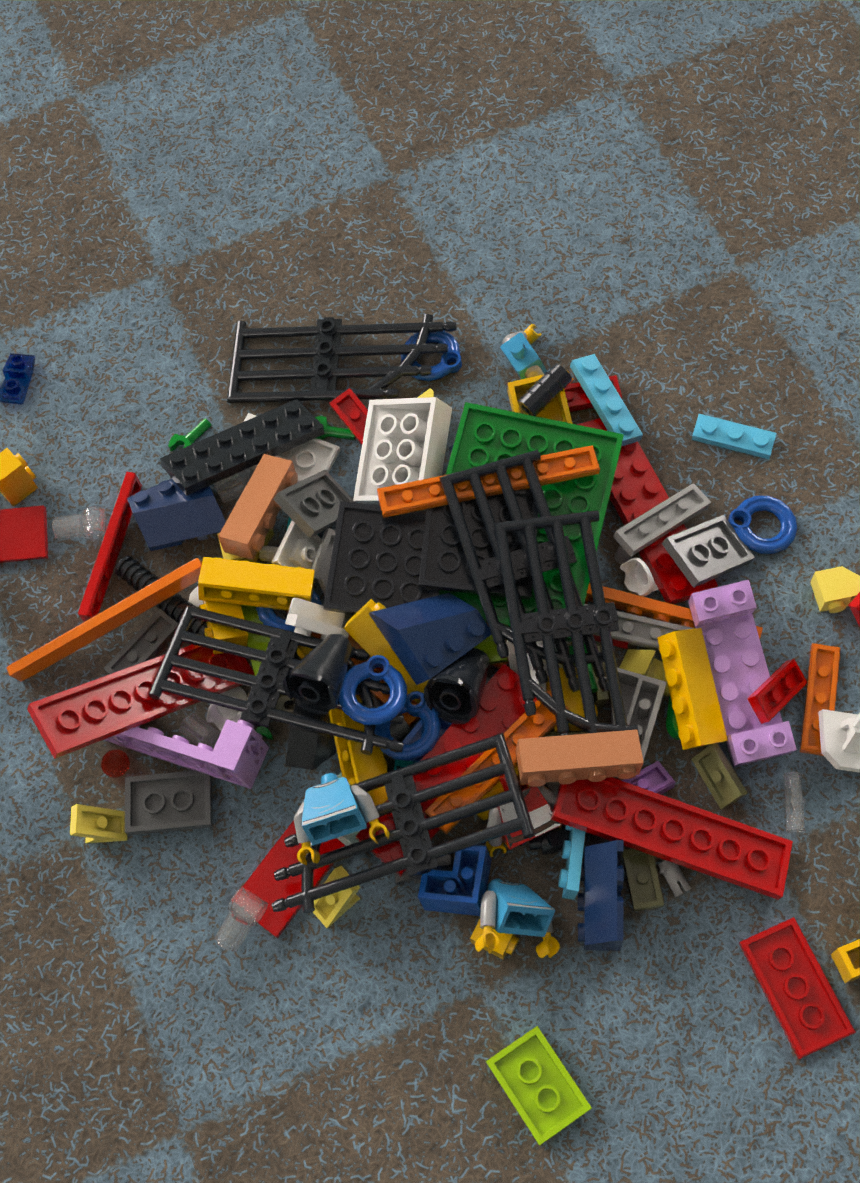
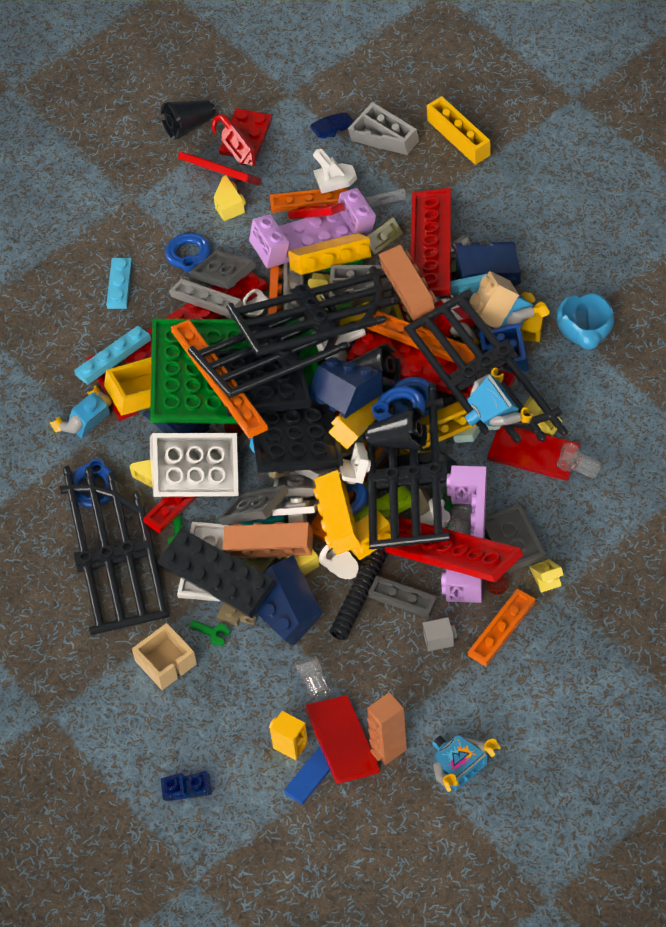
camera: 110 degrees left, 10 degrees down
orange tile [6,558,202,681] -> none
red tile [78,471,142,622] -> none
lime plate [486,1026,592,1146] -> none
black axle [518,363,572,416] -> none
red tile [739,917,856,1060] -> none
none -> tan piece [132,623,197,690]
none -> light grey brick [423,617,457,651]
none -> orange plate [468,588,536,667]
none -> tan piece [470,271,519,328]
none -> dark azure piece [556,293,614,350]

